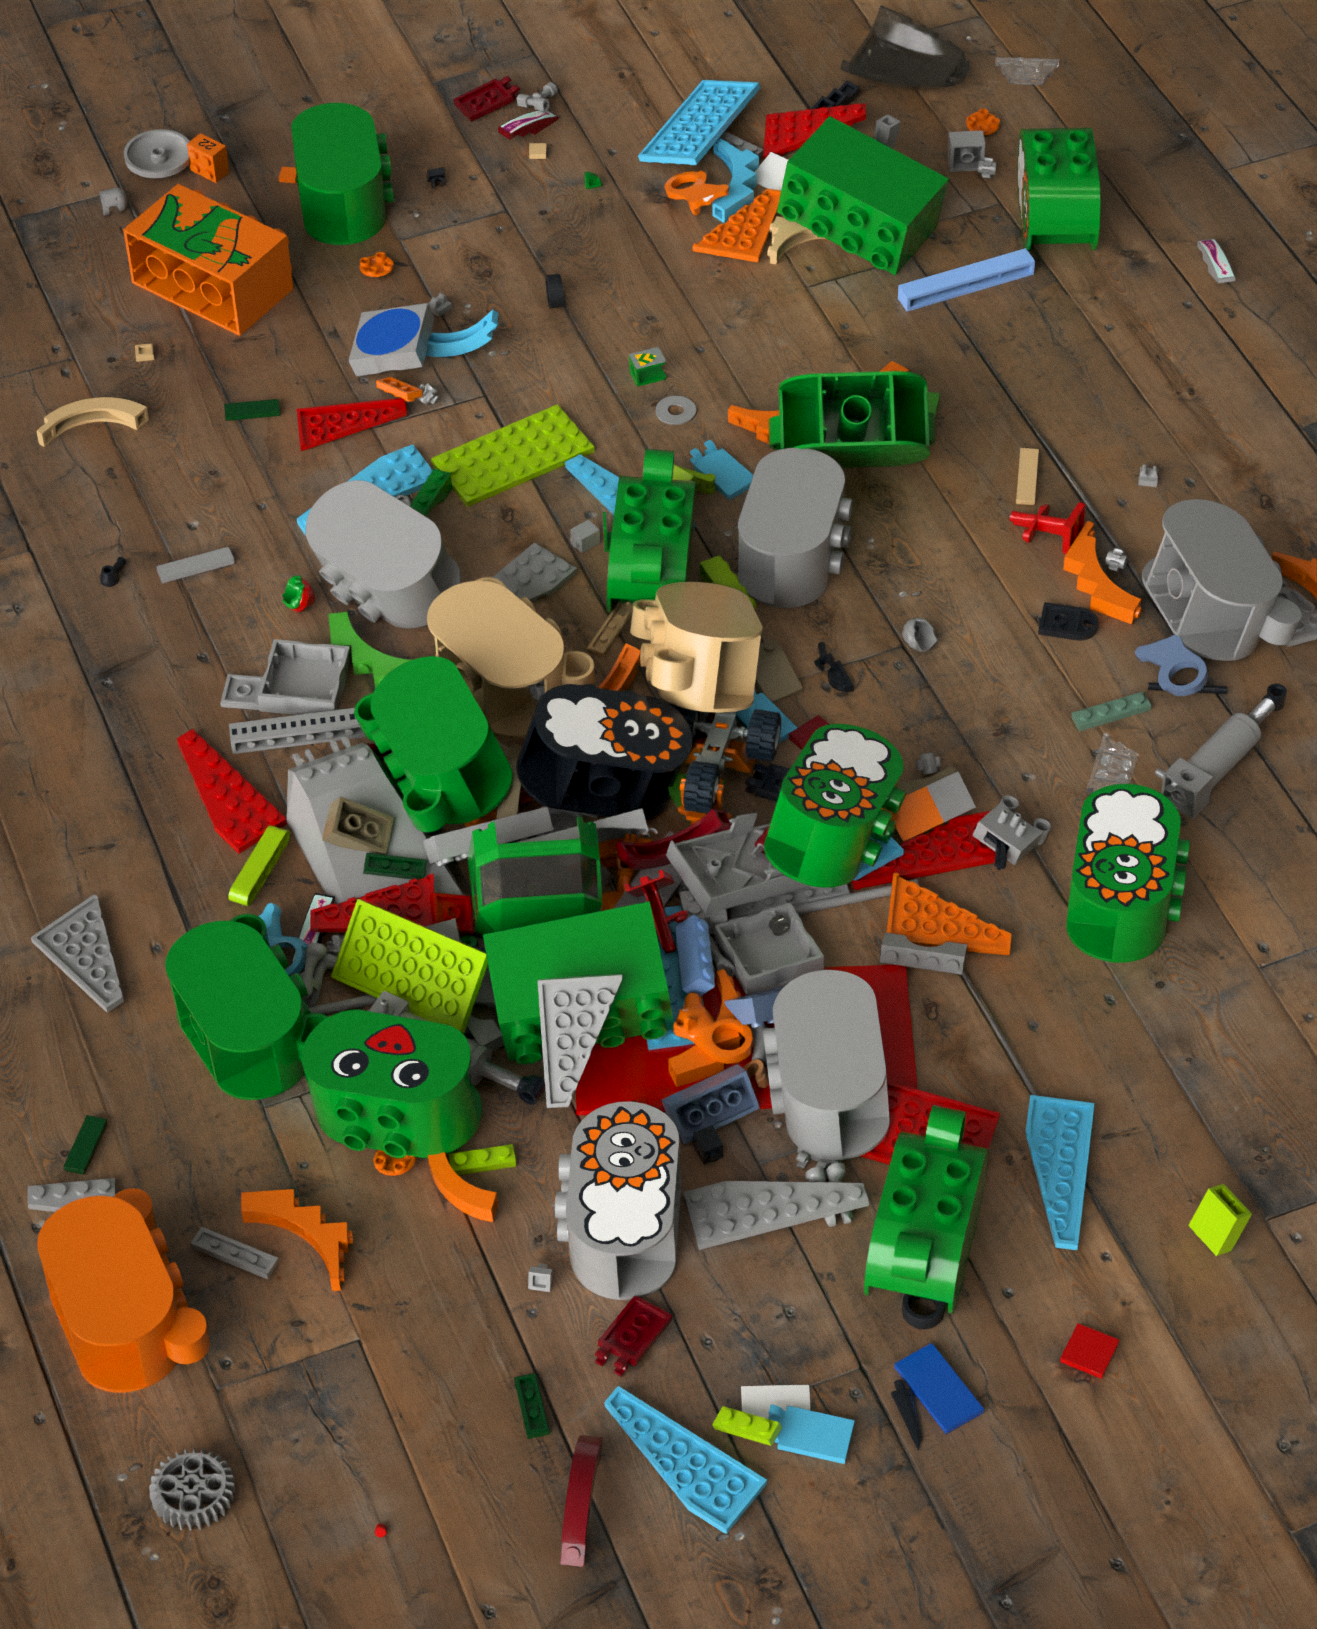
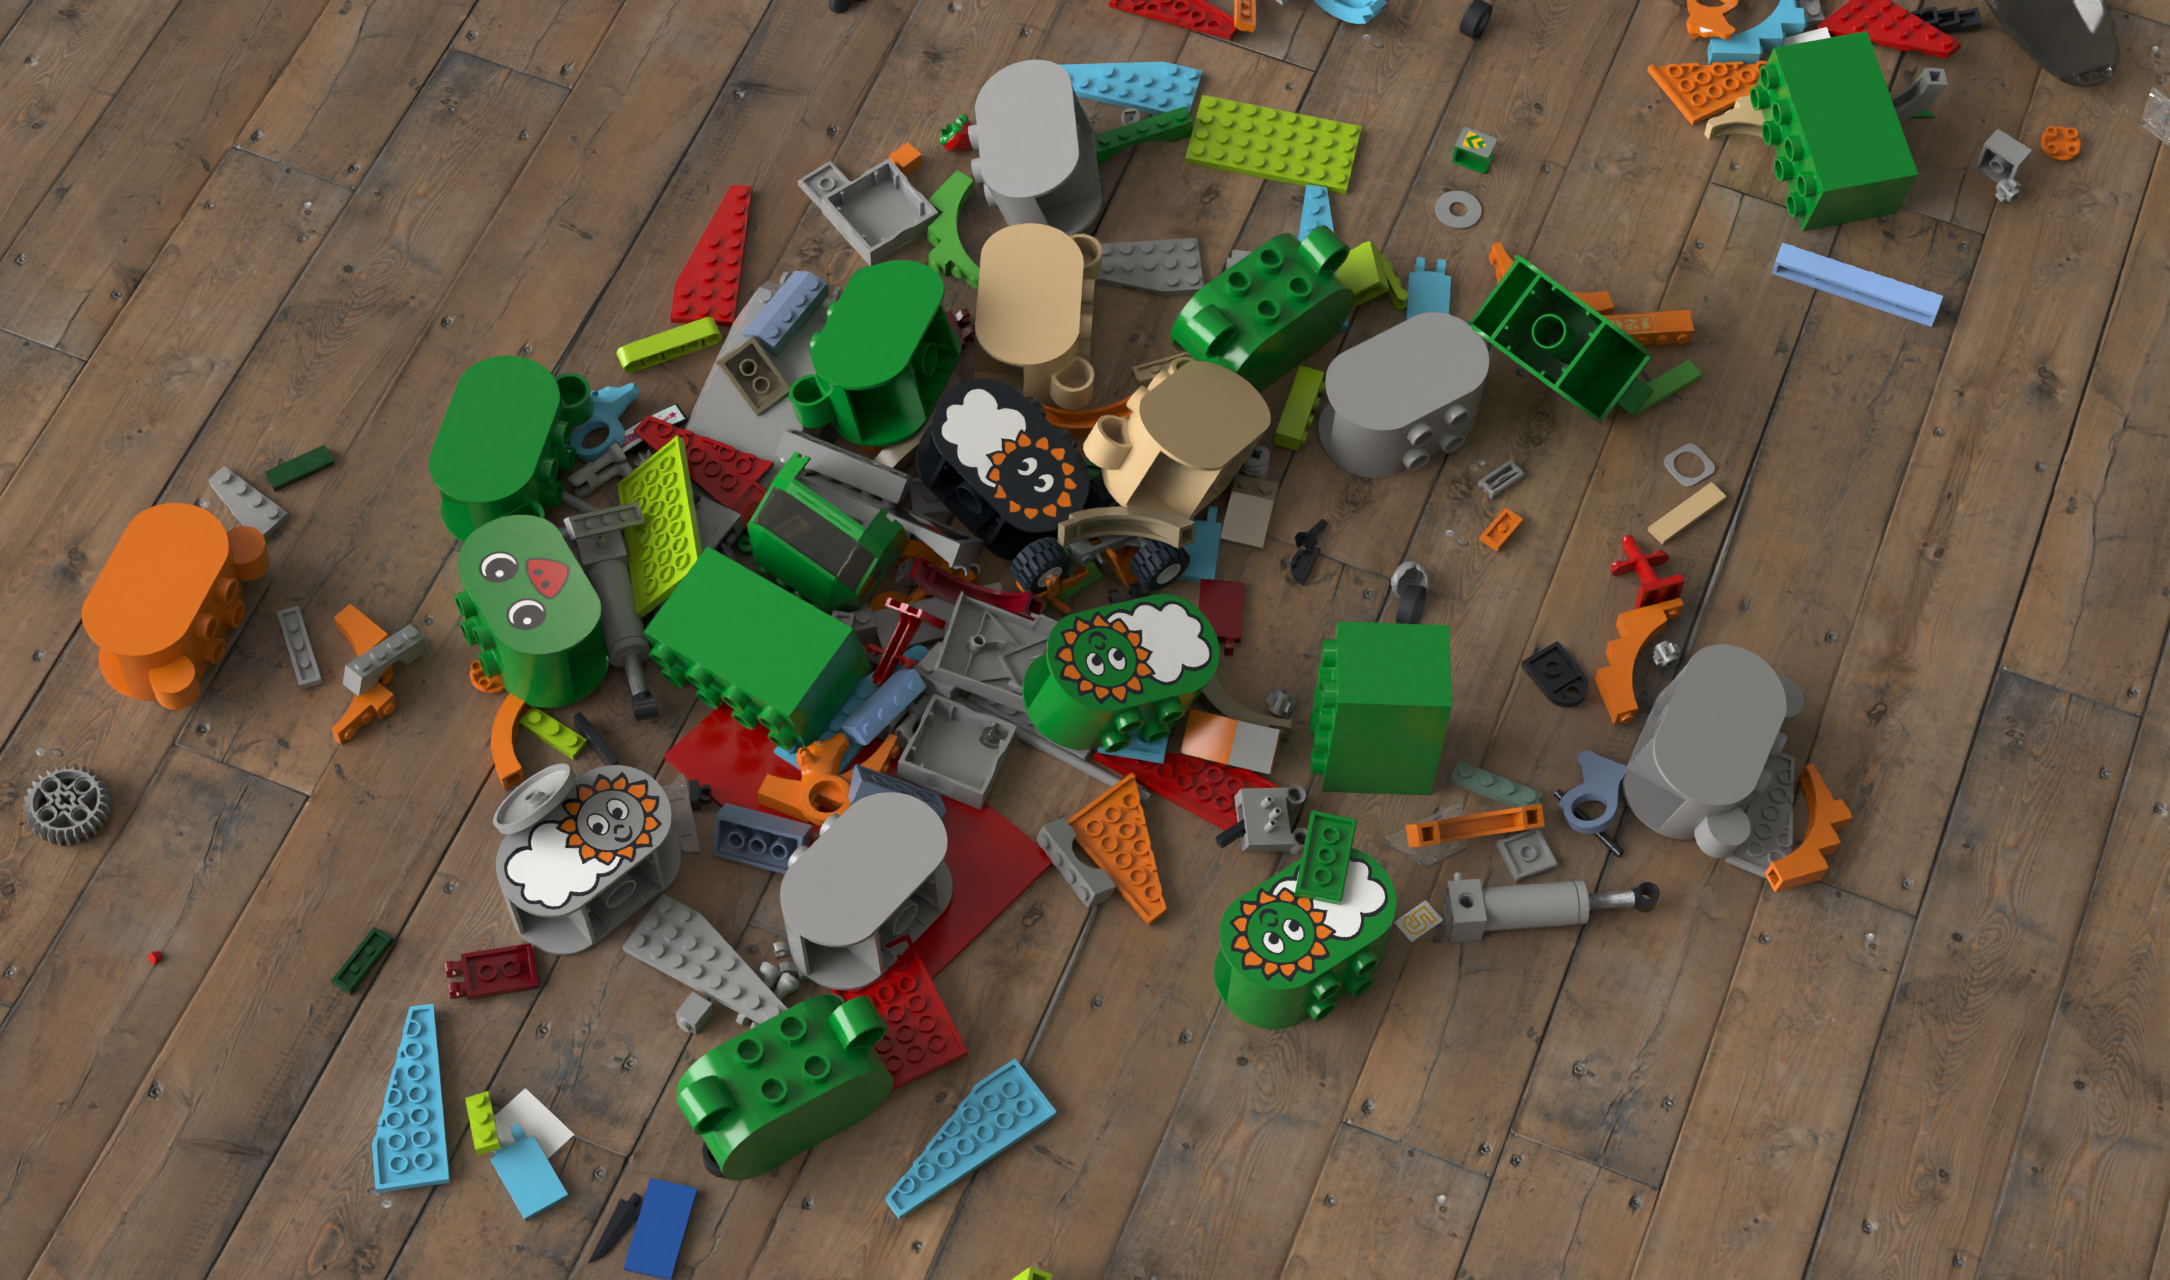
camera: 40 degrees right, 10 degrees up
light grey wing [31,894,124,1013] -> none
light grey tile [156,547,235,583] -> none
light grey brick [229,708,366,754] -> none
dark green tile [363,853,427,880] -> none
light grey gear [418,383,439,405] -> none
light grey tile [528,1263,552,1292] -> none
light grey wing [538,974,622,1108] -> none
dark red arch [560,1435,603,1567] -> none
black brick [693,1125,723,1164] -> none
green brick [1017,127,1100,252] -> none
light grey tile [1138,465,1159,487] -> none
slope [1197,239,1235,283] -> none
none -> light grey arch [343,624,426,697]
none -> light grey dish [493,763,576,835]
none -> light grey fence [558,502,645,549]
none -> black tile [573,712,619,766]
none -> light grey brick [676,992,713,1035]
none -> sand blue slope [742,271,829,358]
none -> orange brick [889,142,922,177]
none -> dark tan arch [1057,507,1196,548]
none -> green tile [1294,810,1357,905]
none -> green brick [1310,621,1452,796]
none -> black tyre [1396,584,1426,624]
none -> orange arch [1406,804,1545,848]
none -> light grey tile [1478,459,1525,499]
none -> orange plate [1480,507,1523,552]
none -> light grey tile [1496,828,1558,883]
none -> light grey piece [1664,443,1715,487]

